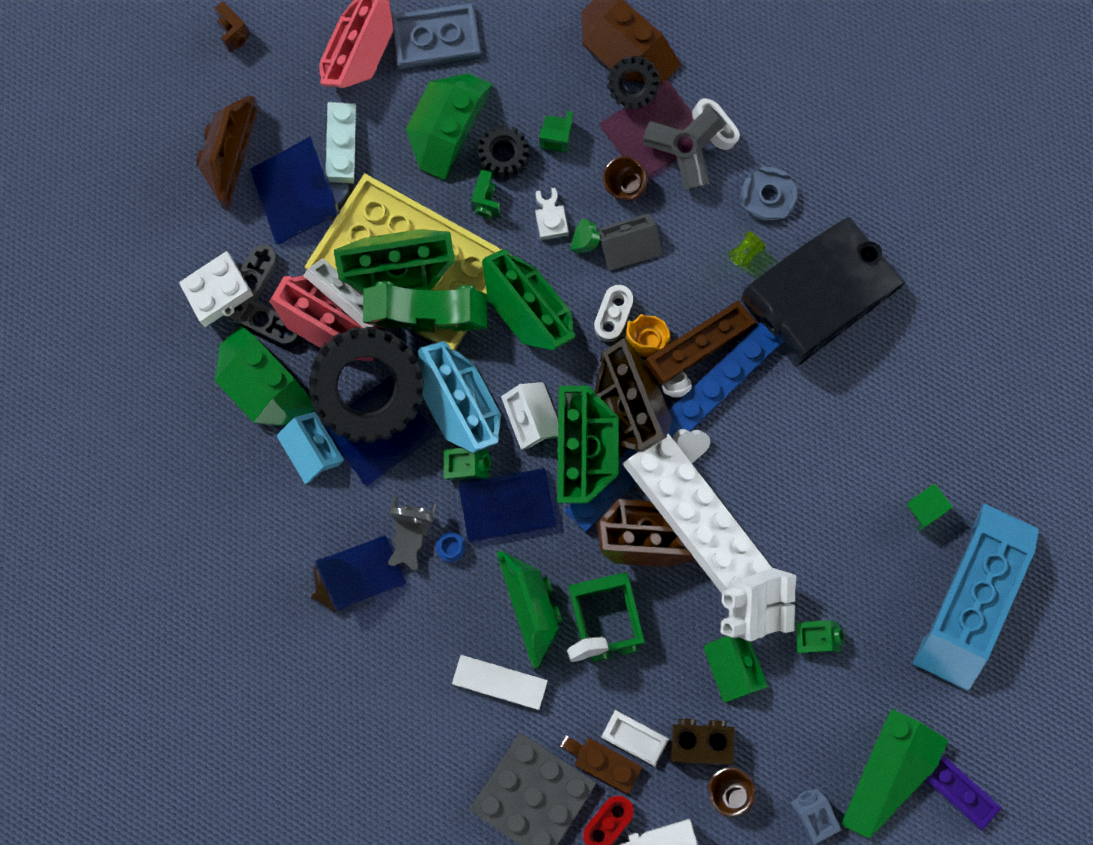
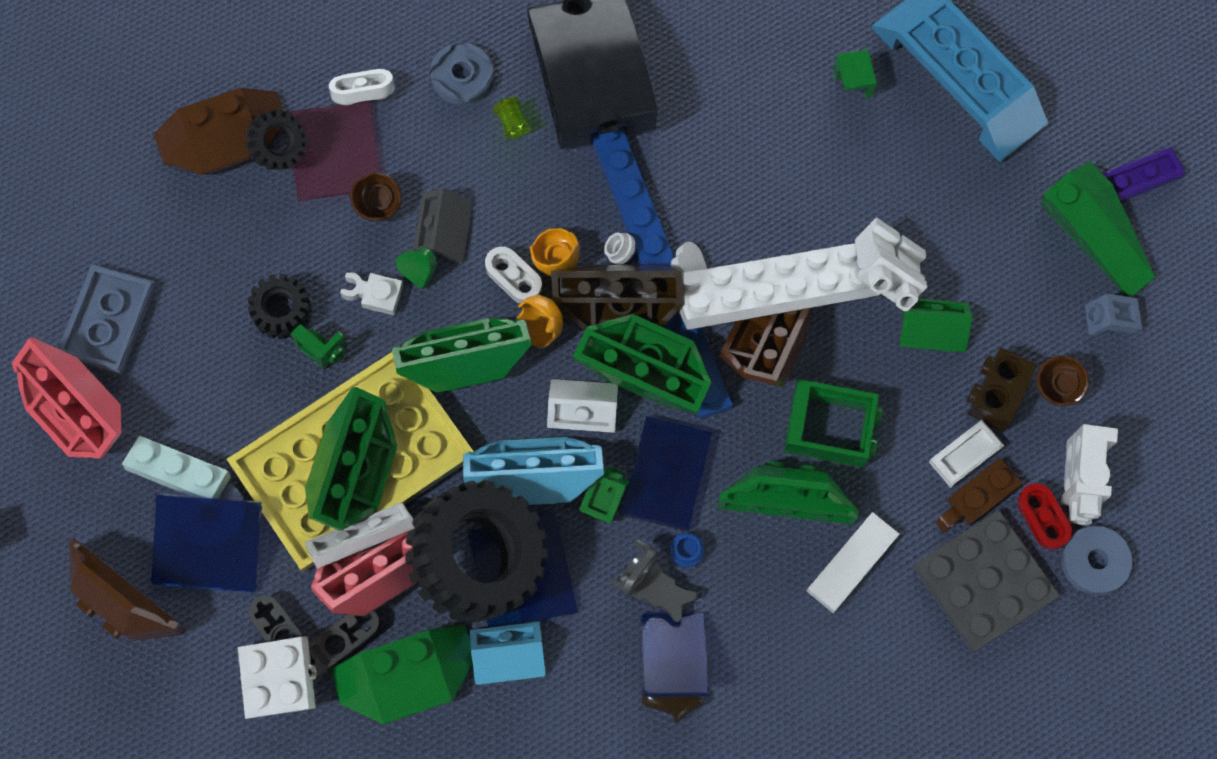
camera: 70 degrees left, 5 degrees down
green brick [363,281,487,333] -> none
green wedge [406,73,493,181] -> none
green panel [539,111,573,153] -> none
white tile [567,637,609,662] -> none
dark grey piece [643,105,727,190] -> none
reddish brown plate [645,300,756,385] -> none
green bracket [796,620,845,654] -> none
none -> light orange hair [516,294,564,349]

